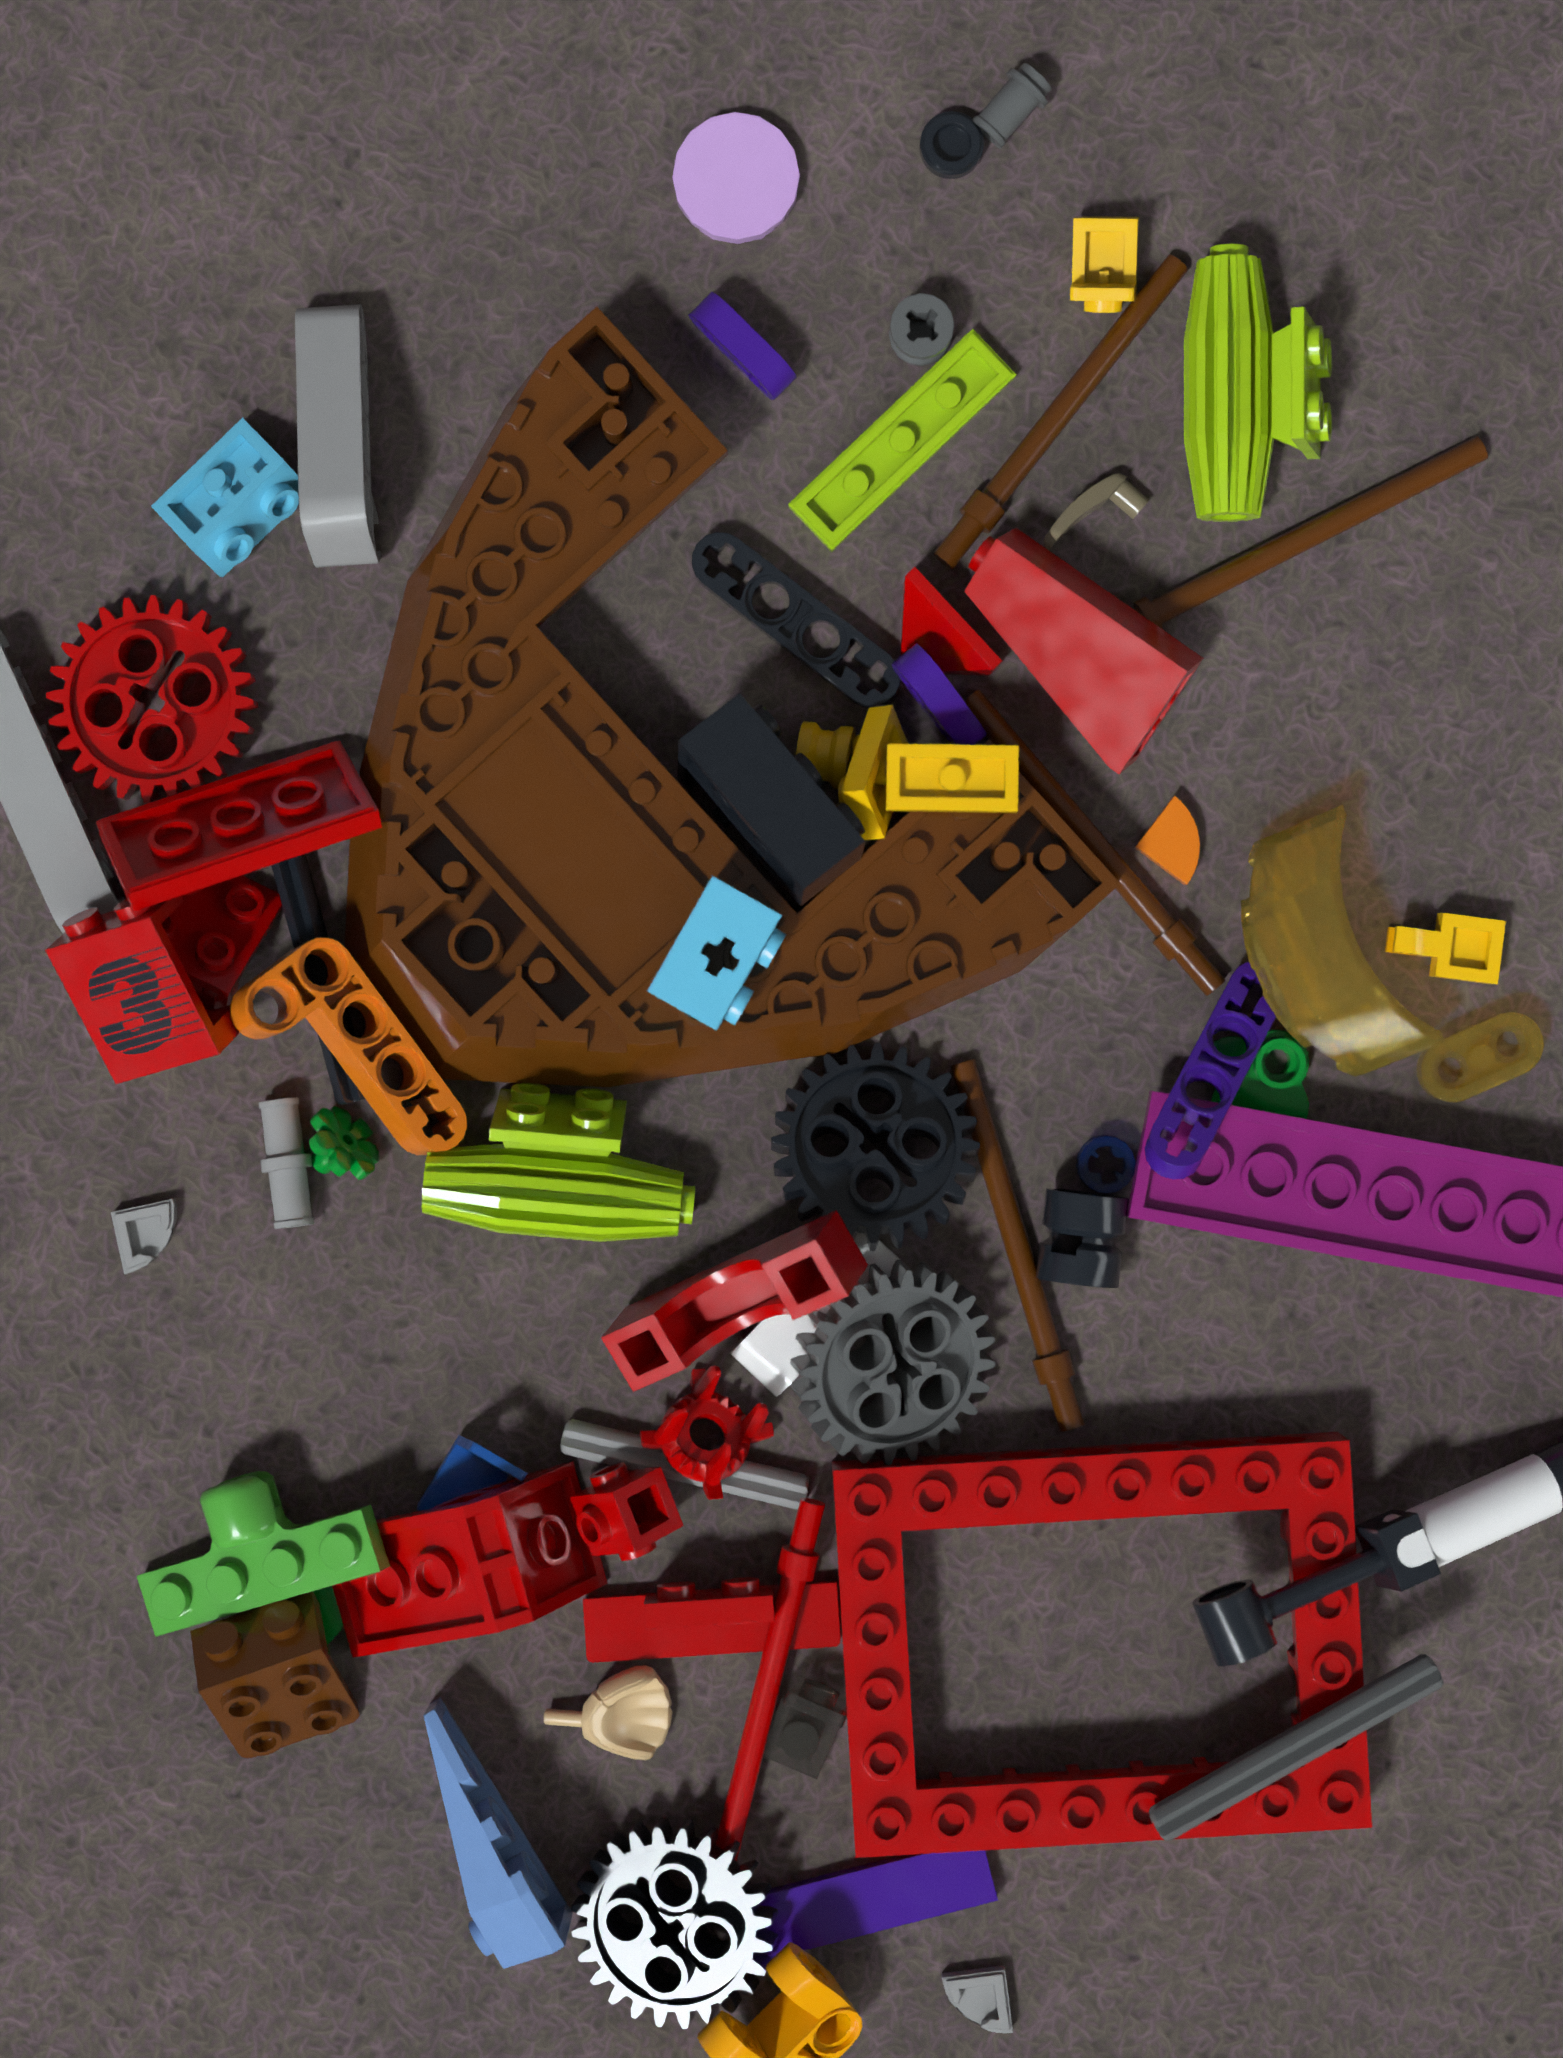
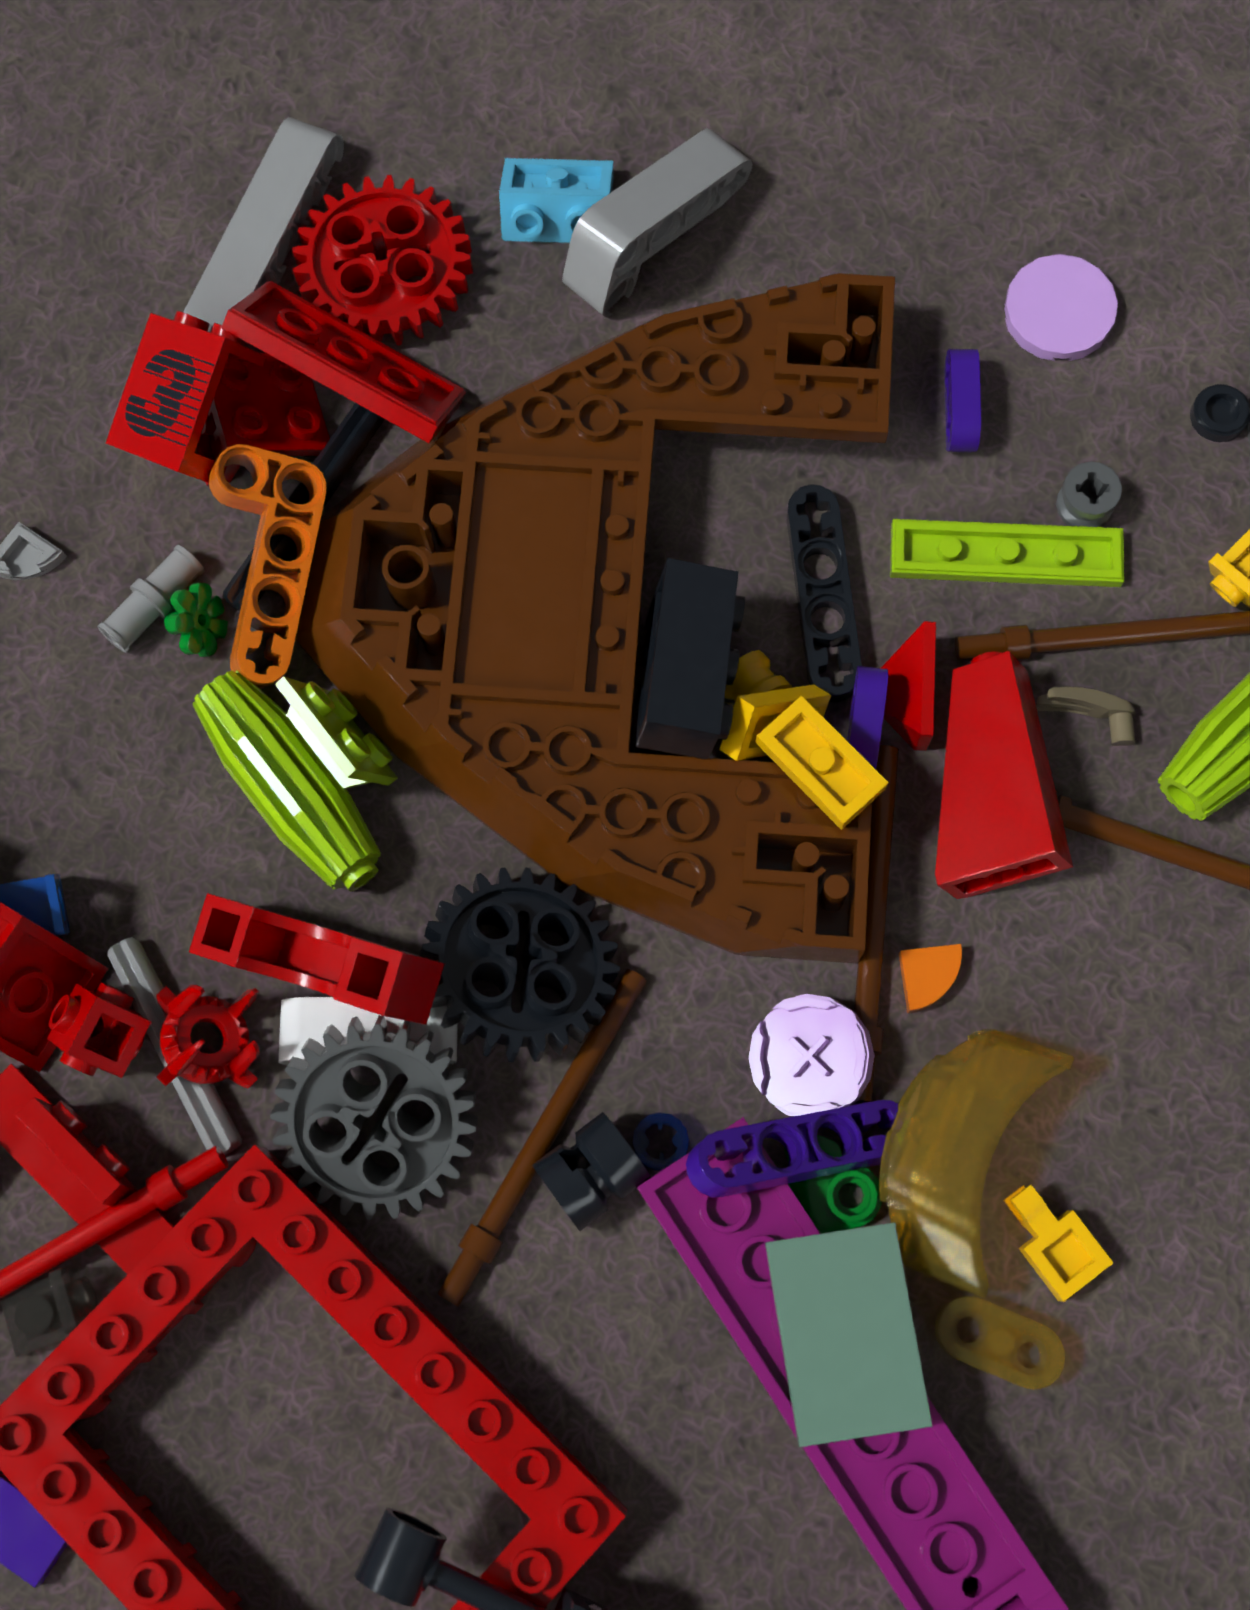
camera: 50 degrees right, 15 degrees down
medium azure brick [648,876,786,1030] -> none
none -> tile [749,994,874,1116]
none -> sand green tile [765,1222,933,1447]

